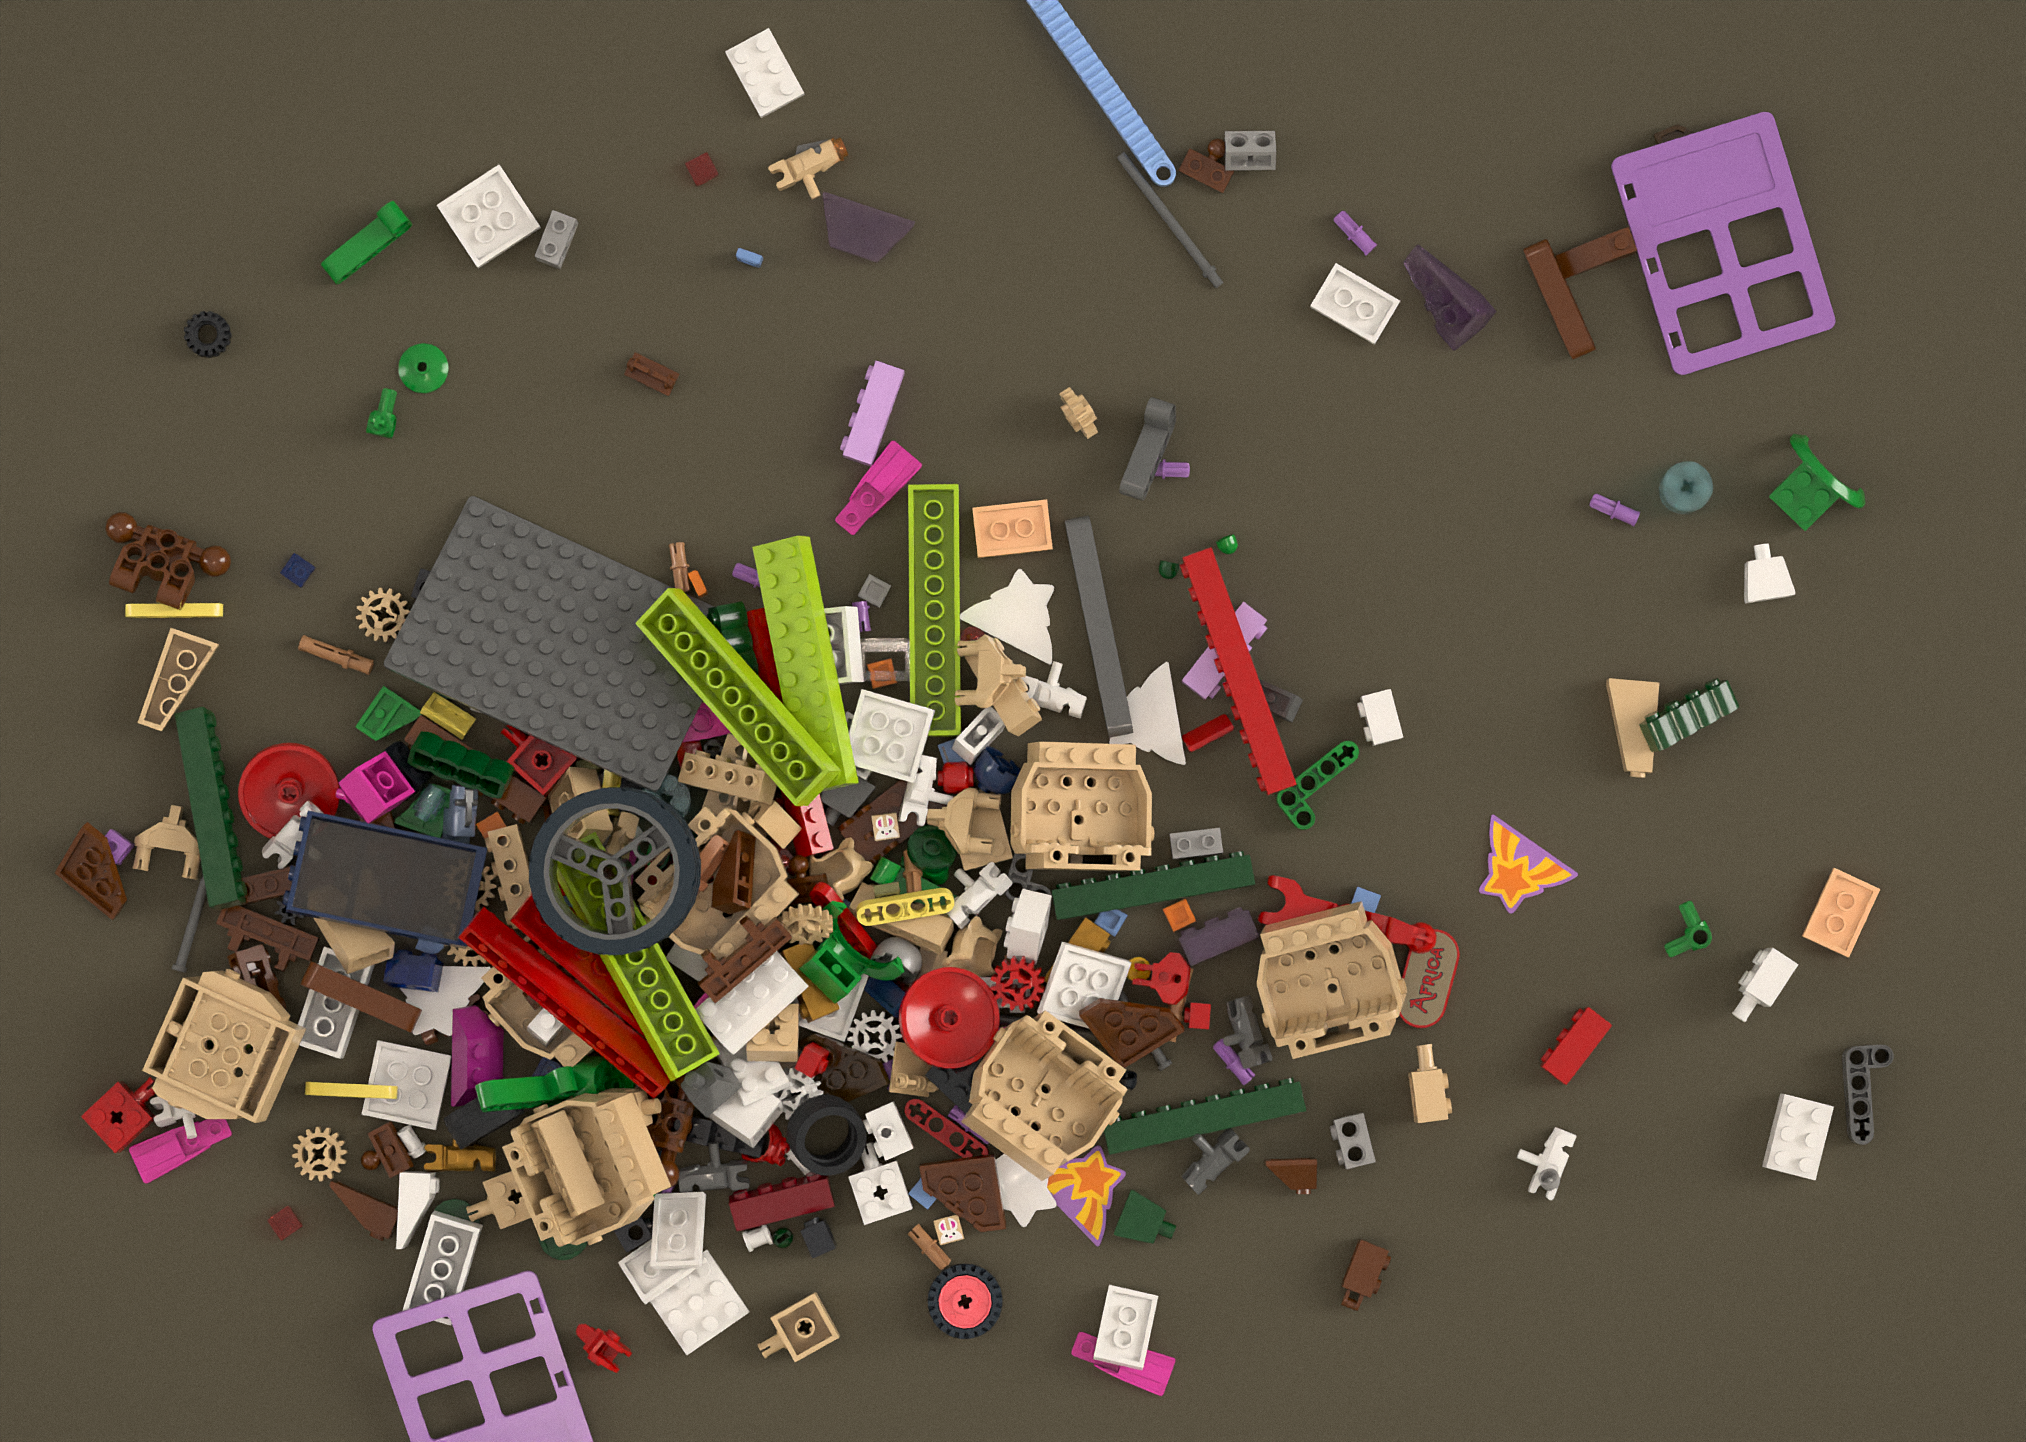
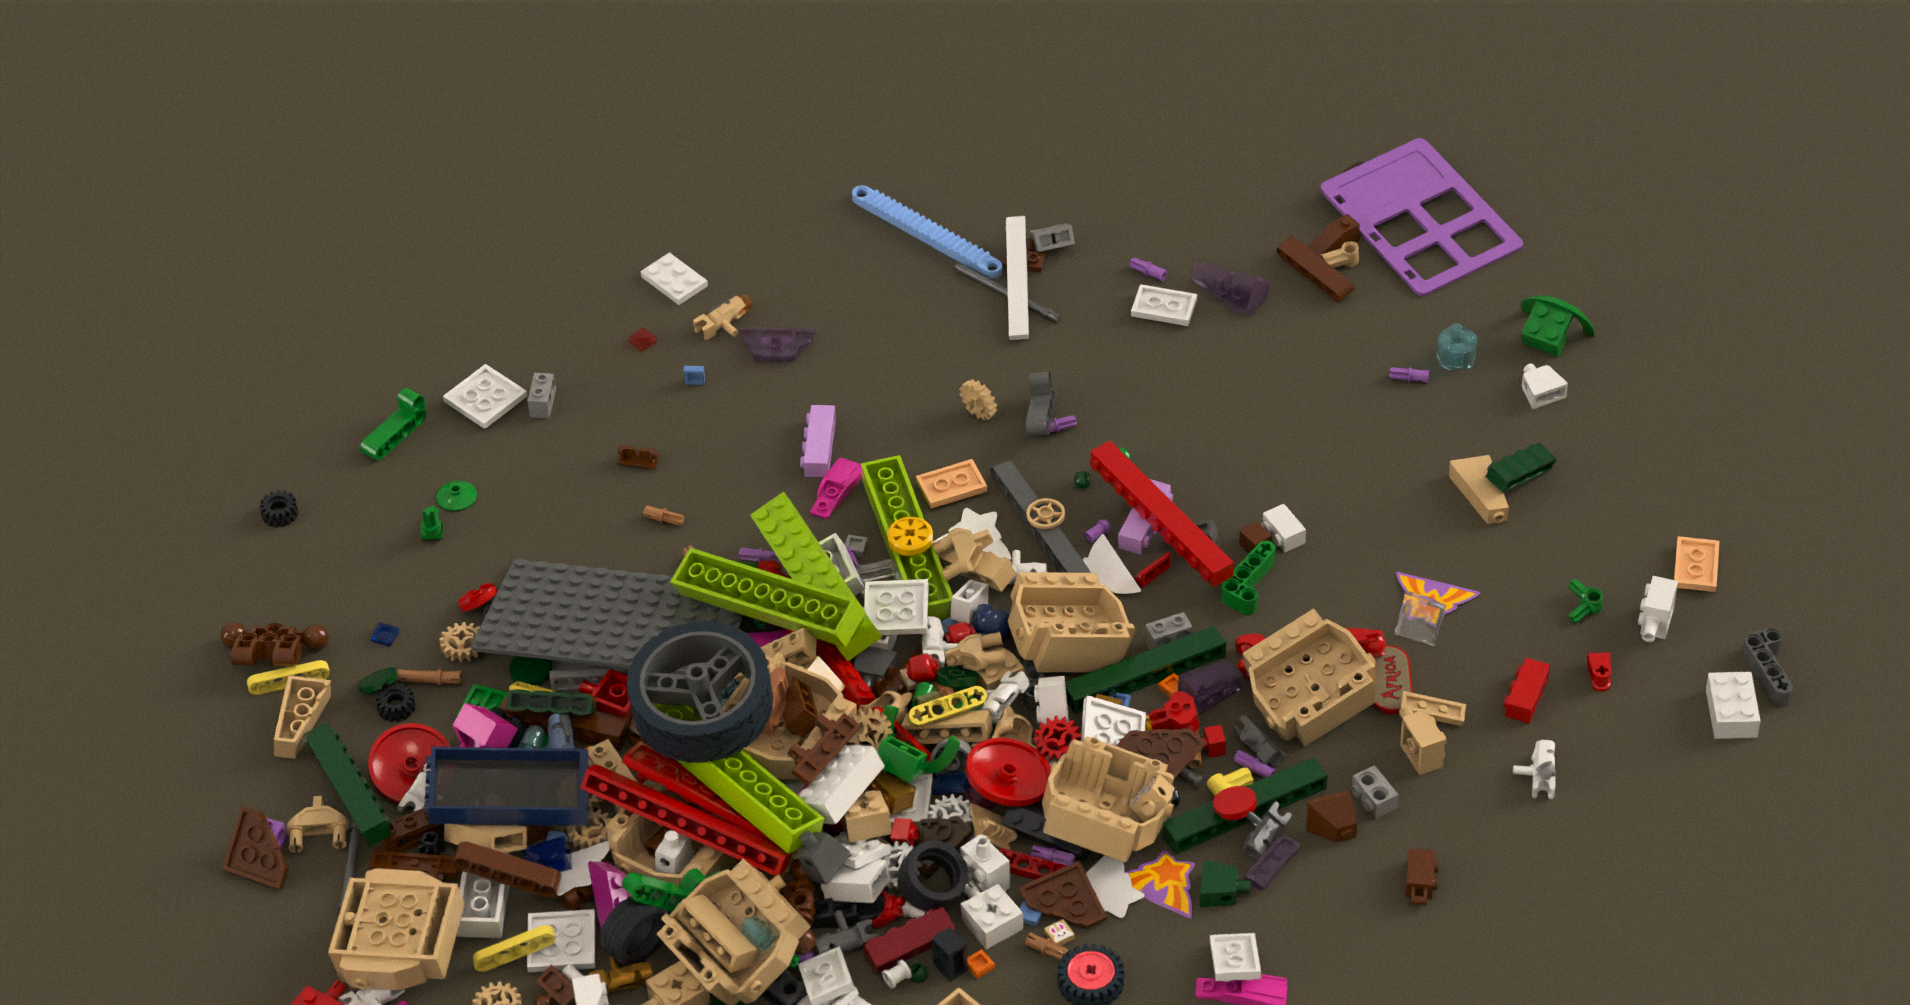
camera: 15 degrees left, 40 degrees down
none -> dark green tile [357,667,399,694]
none -> black tyre [375,682,416,722]
none -> red tile [458,583,497,611]
none -> medium nougat axle [643,505,684,526]
none -> clear light blue brick [741,917,773,949]
none -> yellow wheel [887,517,933,556]
none -> red head [906,653,939,684]
none -> orange tile [967,949,995,979]
none -> white tile [1006,216,1029,340]
none -> tan wheel [1026,498,1065,529]
none -> medium lavender pin [1084,519,1111,543]
none -> tan torso [1130,773,1175,822]
none -> light yellow piece [1207,767,1253,796]
none -> red tile [1213,786,1257,820]
none -> reddish brown brick [1239,521,1271,553]
none -> clear purple plate [1244,834,1300,891]
none -> tan piece [1320,241,1359,268]
none -> clear slope [1395,592,1446,646]
none -> tan plate [1399,691,1466,726]
none -> red piece [1587,652,1612,692]

